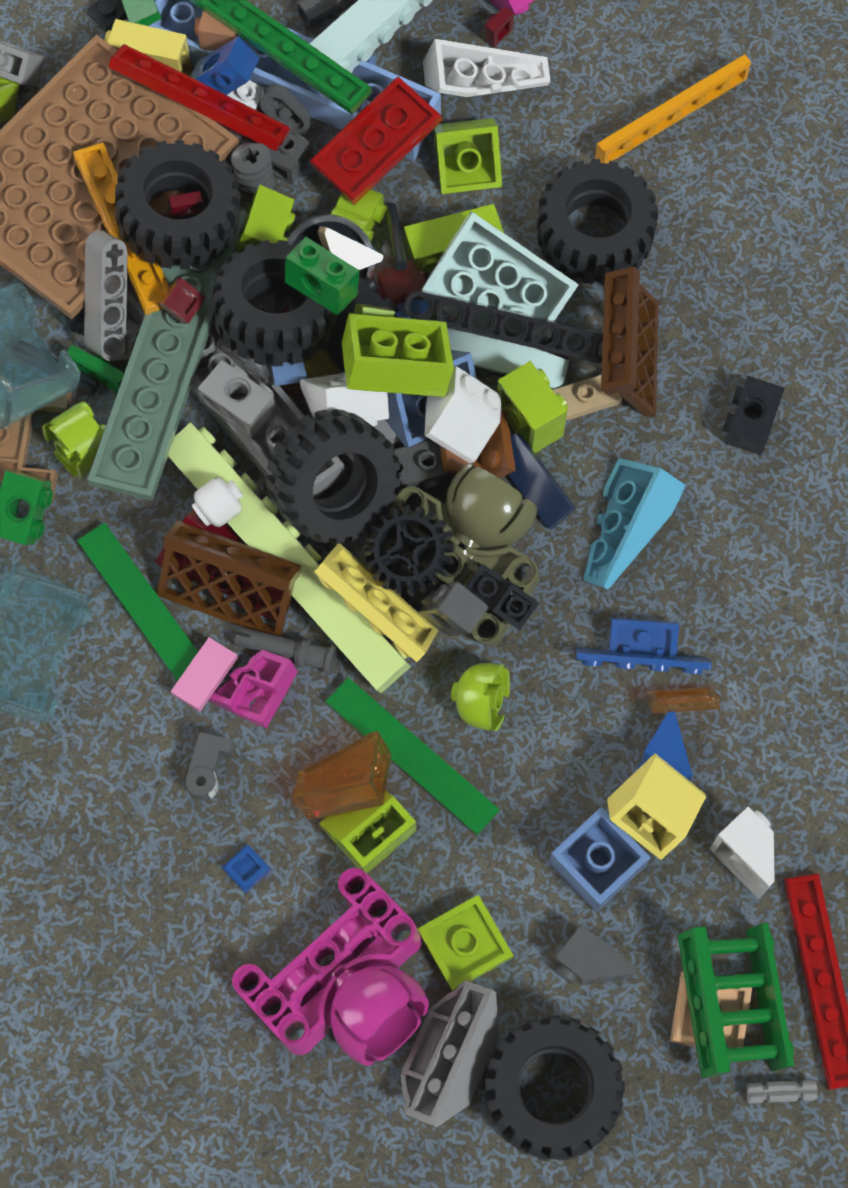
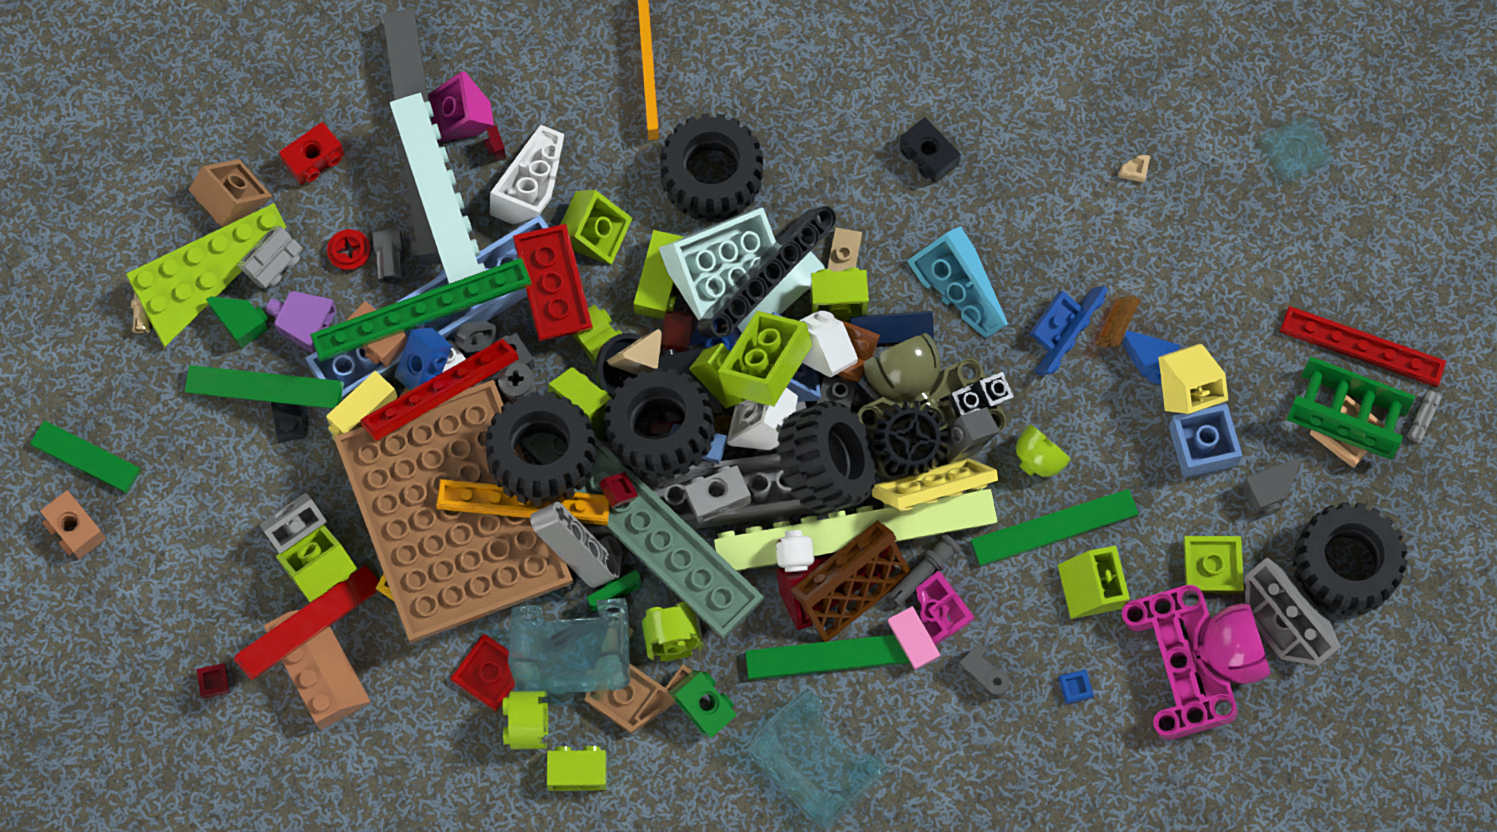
camera: 60 degrees left, 0 degrees up
dark red plate [168,191,203,219] -> none
green brick [285,237,359,315] -> none
clear orange slope [292,731,392,820] -> none
black bar [385,203,408,271] -> none
reddish brown fence [601,266,659,417] -> none
white slope [710,807,774,899] -> none

